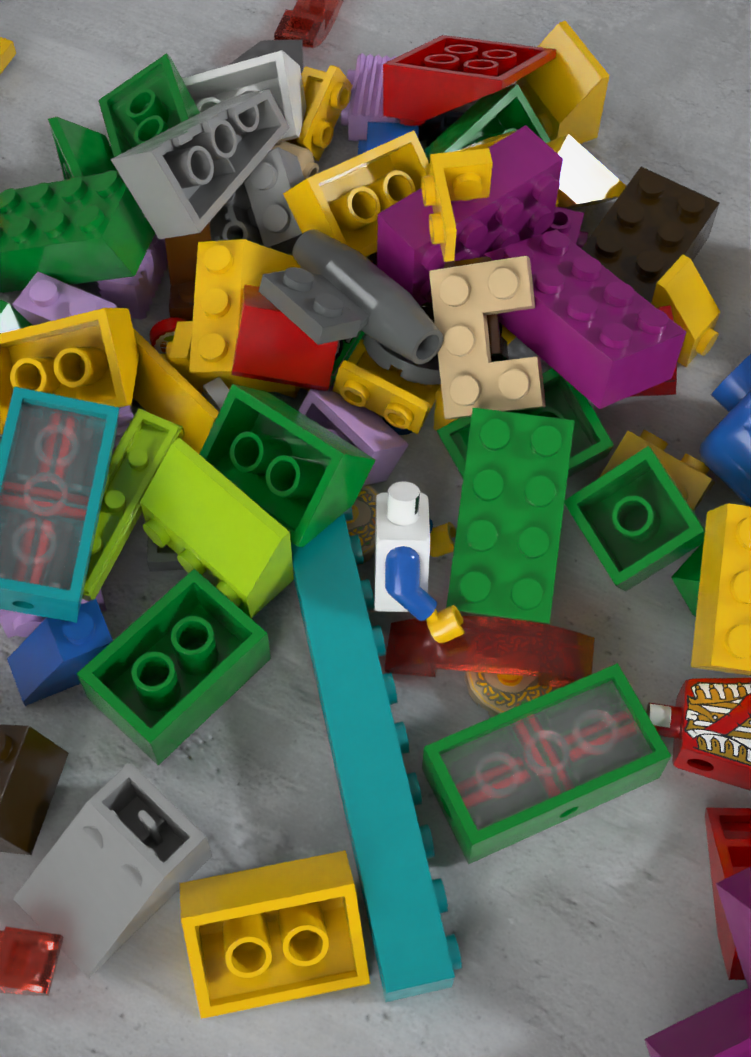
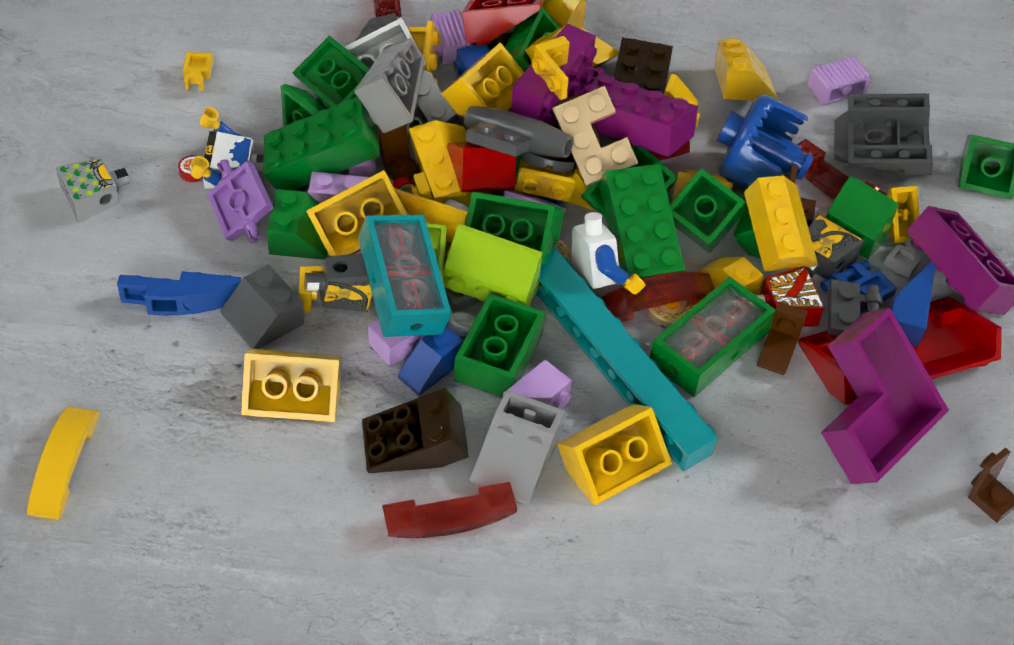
camera: 25 degrees left, 10 degrees down
none -> white tile [447,312,476,336]
none -> lavender slope [502,359,572,409]
none -> yellow slope [698,257,763,295]
none -> reddish brown bracket [757,301,808,375]

